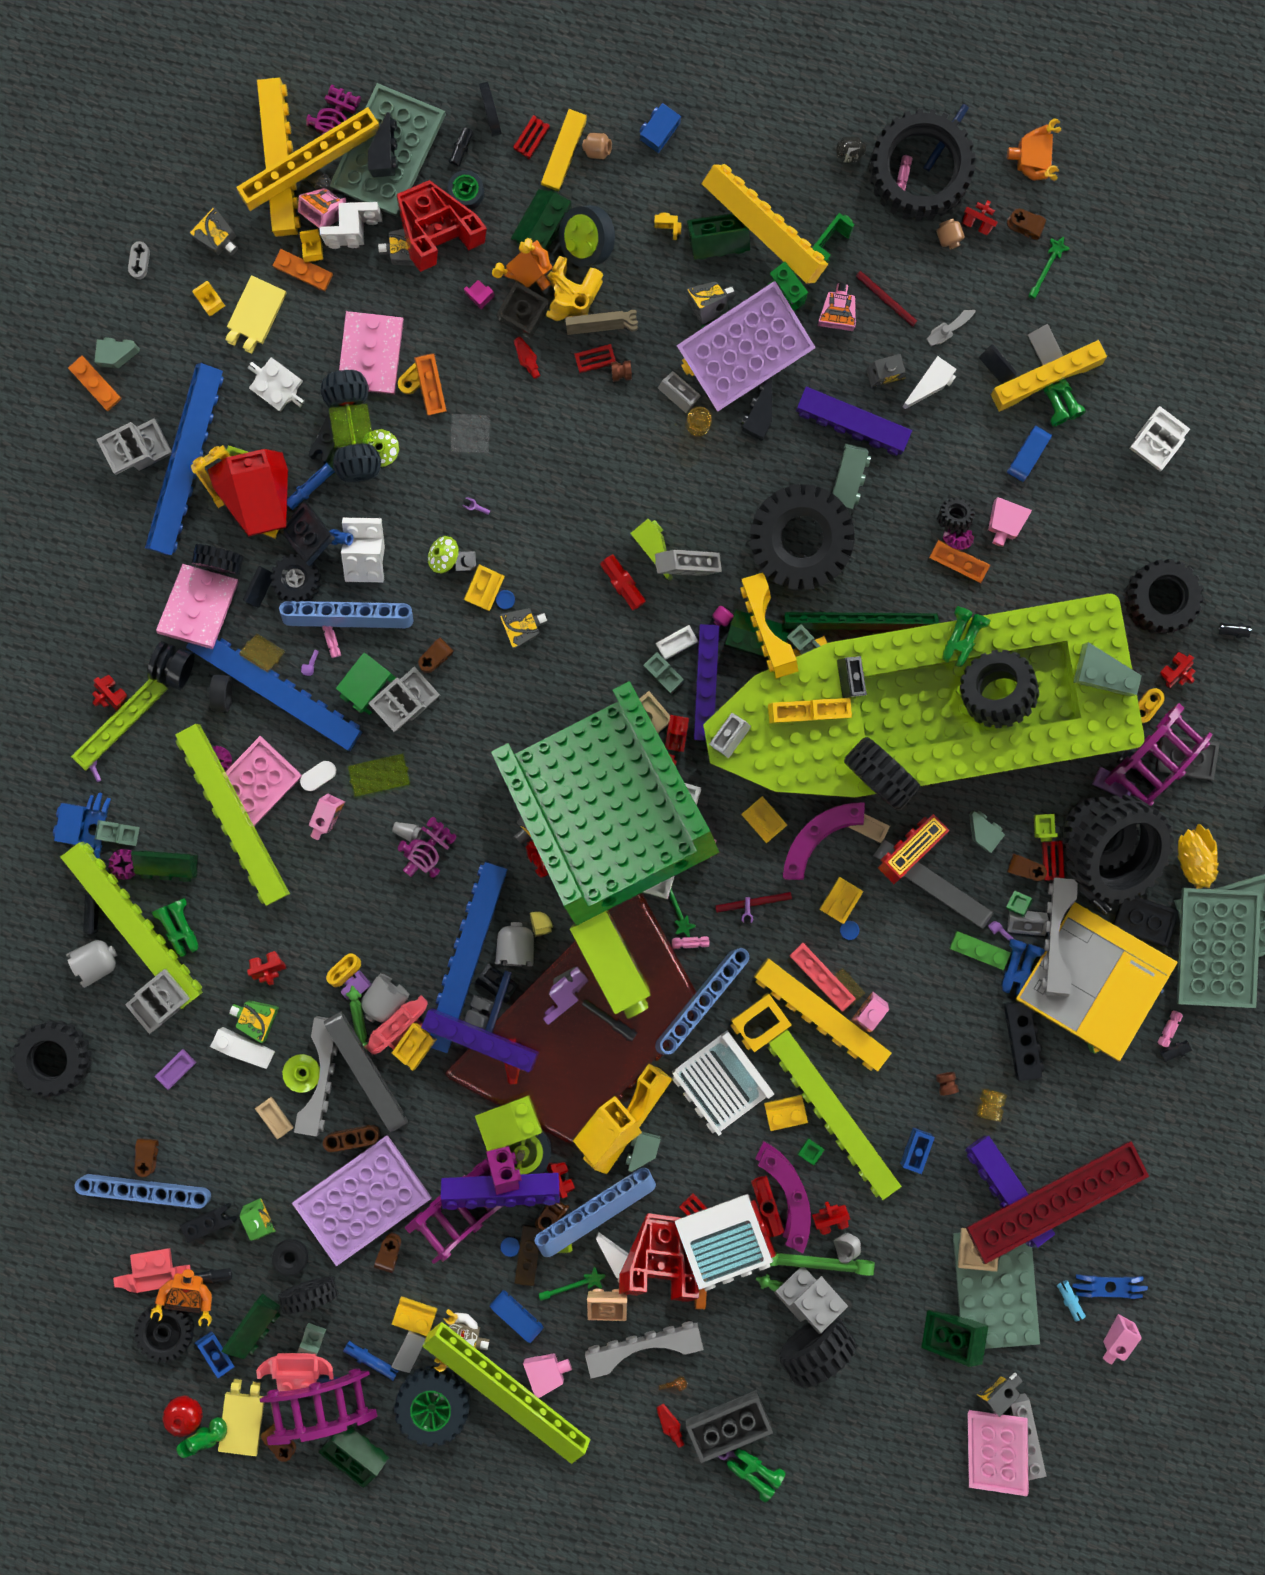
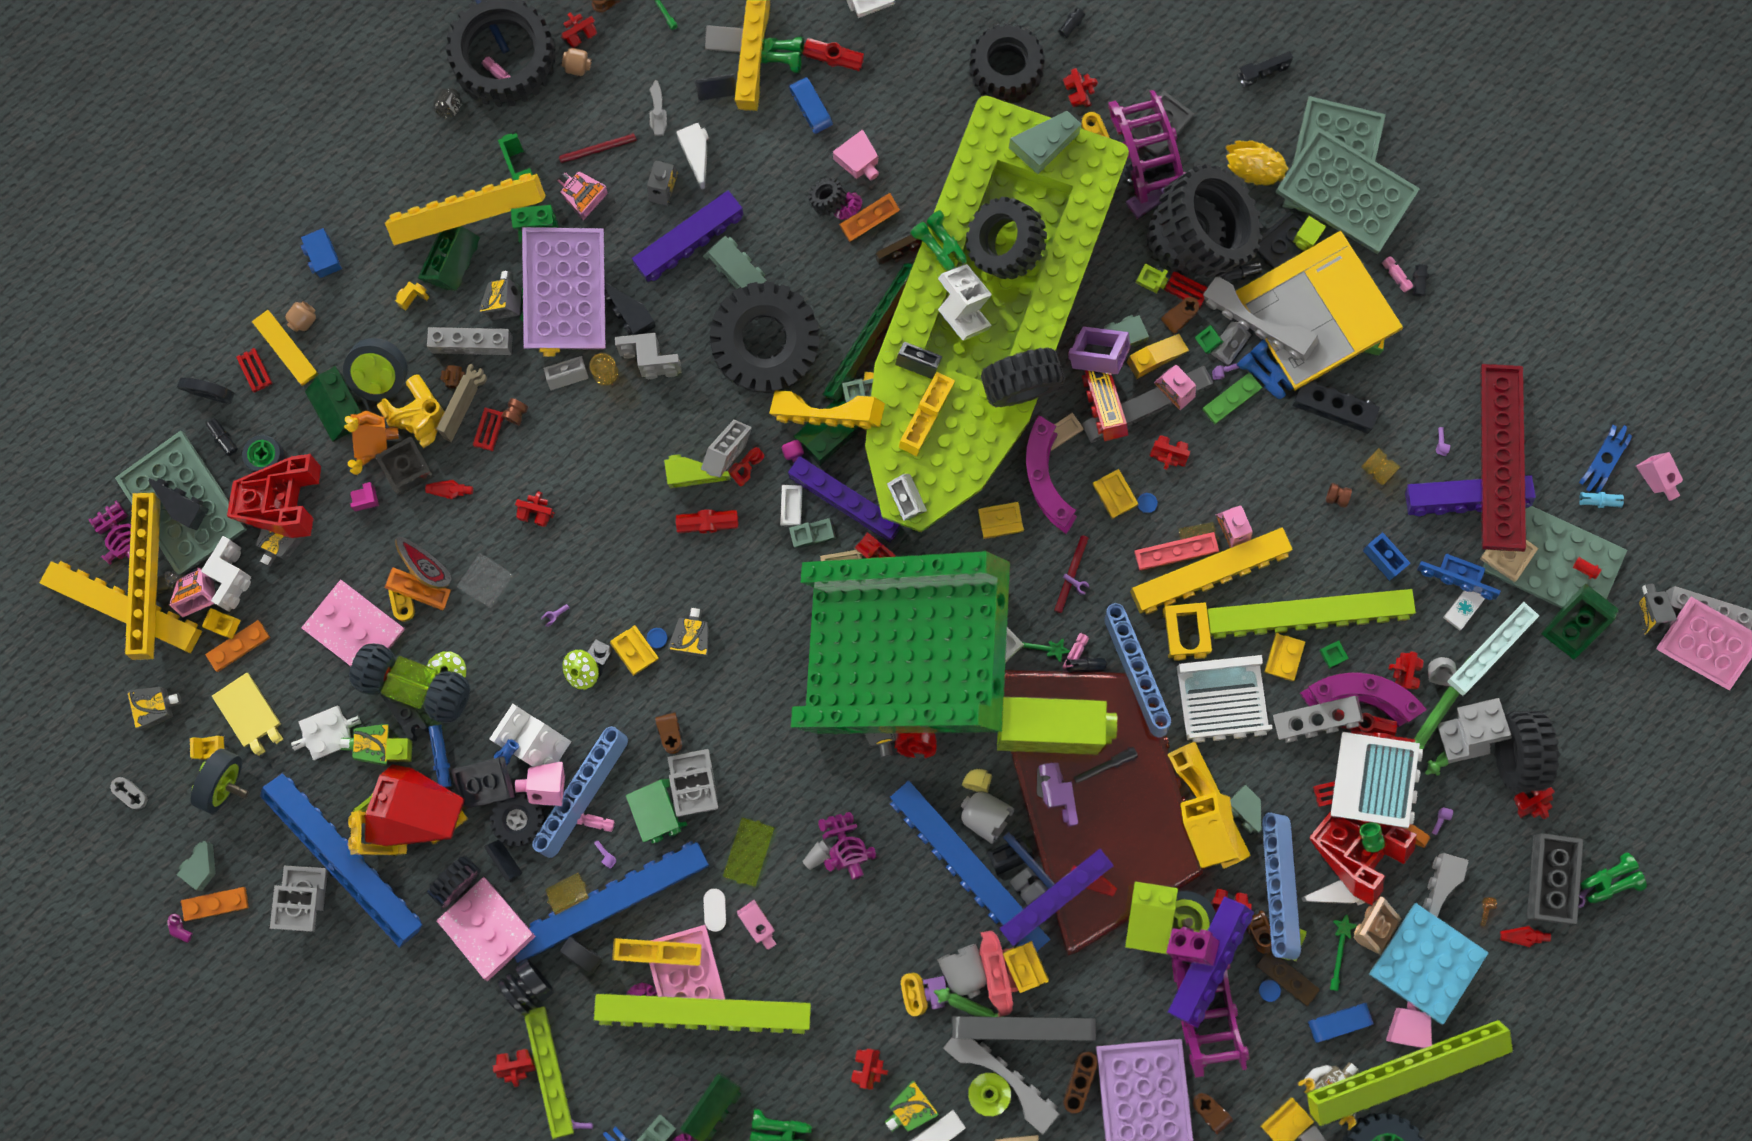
camera: 60 degrees left, 10 degrees down
none -> magenta arm [167,914,193,943]
none -> black wheel [190,748,249,814]
none -> torso [340,724,389,766]
none -> lime brick [386,738,412,762]
none -> shield [395,537,451,589]
none -> light grey brick [427,327,512,355]
none -> reddish brown gear [440,365,465,389]
none -> red hips [515,491,555,527]
none -> bright pink torso [515,762,565,806]
none -> yellow slope [612,938,702,966]
none -> light grey bracket [615,333,682,379]
none -> red piece [728,447,764,486]
none -> red piece [803,38,864,71]
none -> dark brown plate [876,235,922,265]
none -> white bracket [938,264,992,341]
none -> black axle [1066,657,1107,673]
none -> medium lavender window [1068,327,1131,374]
none -> yellow slope [1127,334,1189,379]
none -> red hips [1150,435,1190,470]
none -> bright pink torso [1154,365,1196,410]
none -> light grey brick [1273,696,1364,743]
none -> lime brick [1293,216,1326,250]
none -> green wheel [1359,822,1385,852]
none -> medium azure plate [1369,903,1488,1024]
none -> blue bracket [1417,554,1501,600]
none -> medium lavender hand [1432,808,1453,835]
none -> medium lavender hand [1436,427,1450,456]
none -> white tile [1443,591,1485,631]
none -> light aqua plate [1447,602,1539,696]
none -> red hips [1514,787,1555,819]
none -> red pin [1572,557,1602,580]

